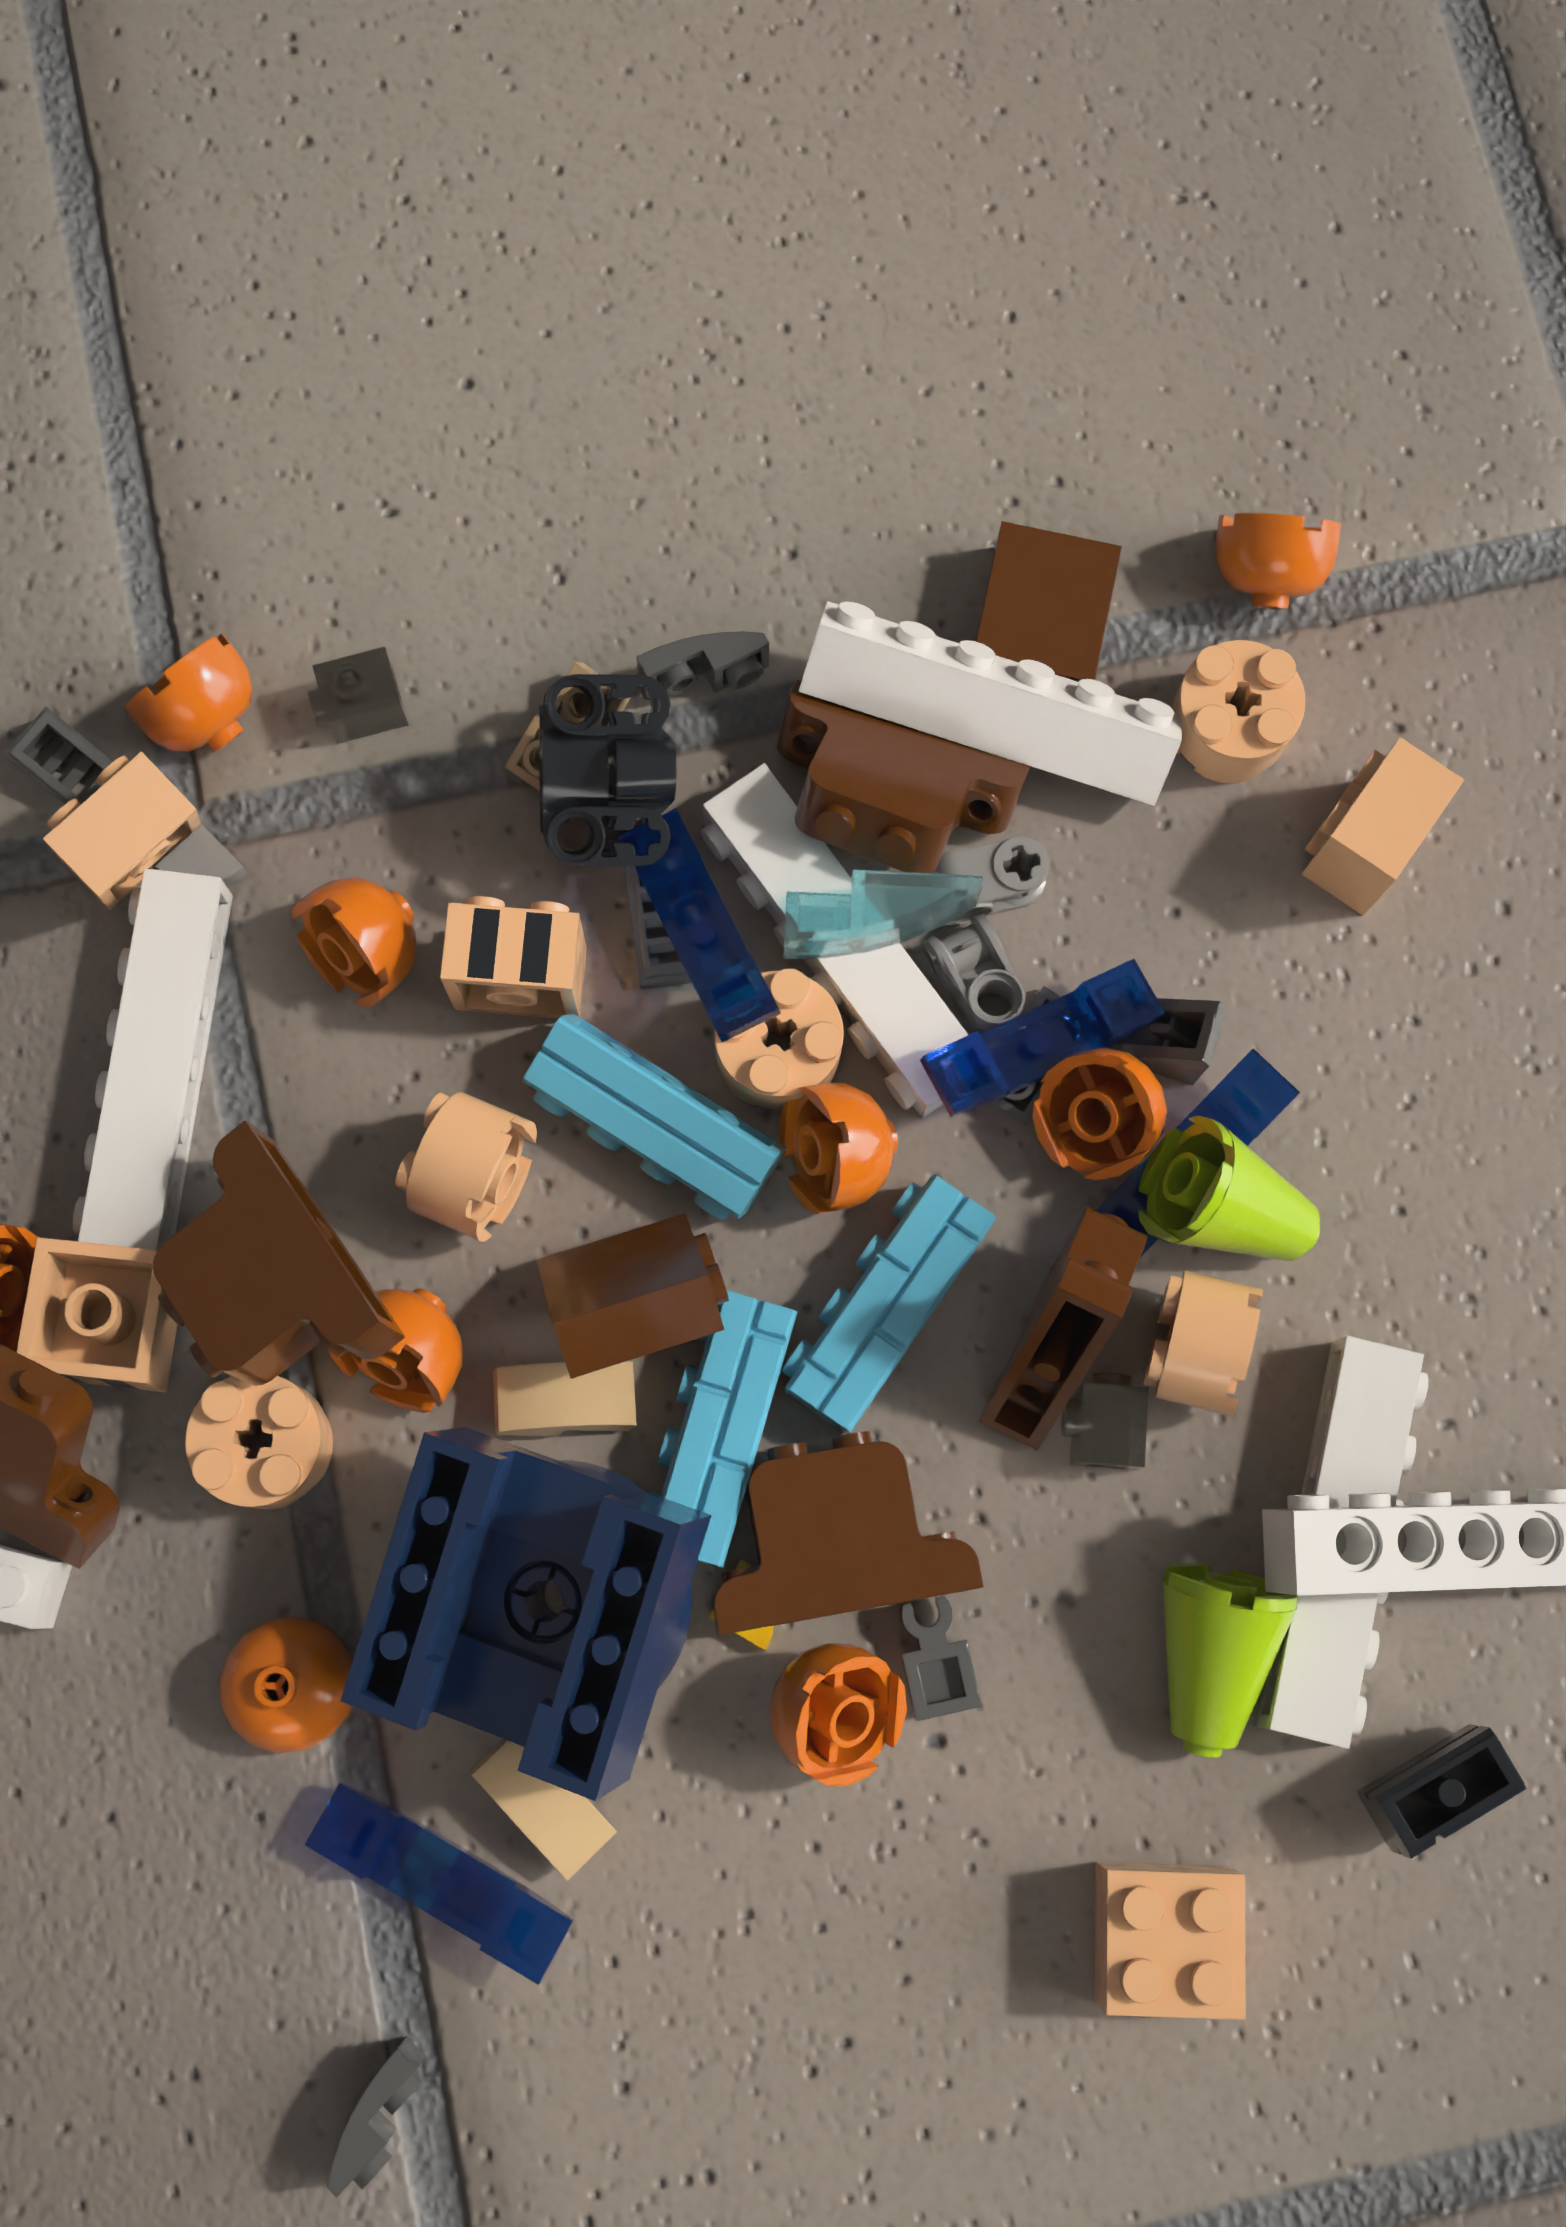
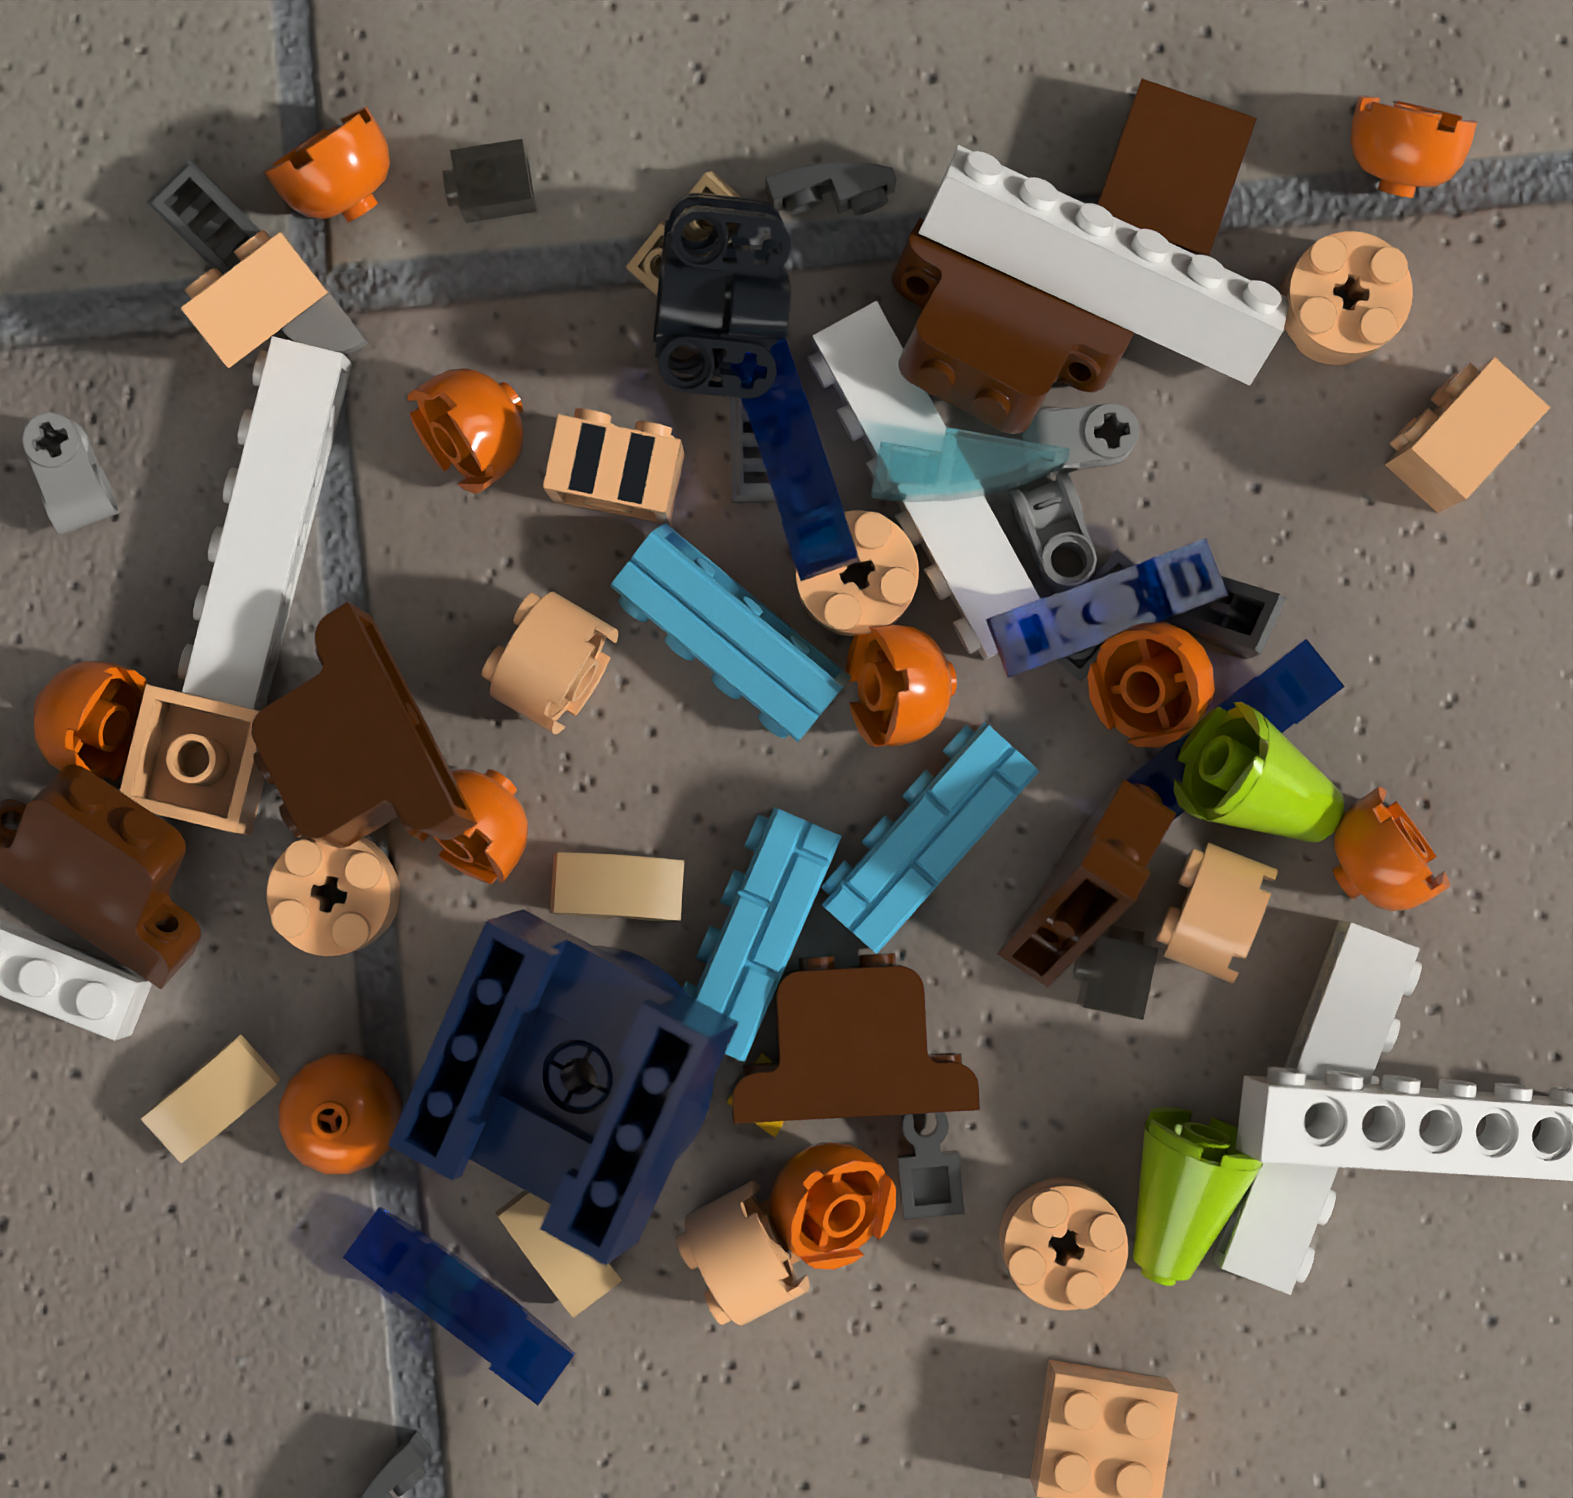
camera: 10 degrees right, 10 degrees up
reddish brown brick [537,1213,729,1379] -> none
black brick [1357,1724,1527,1859] -> none
none -> tan slope [141,1034,281,1164]
none -> light nougat brick [676,1180,810,1326]
none -> light nougat brick [999,1177,1128,1310]
none -> orange cylinder [1332,787,1450,911]

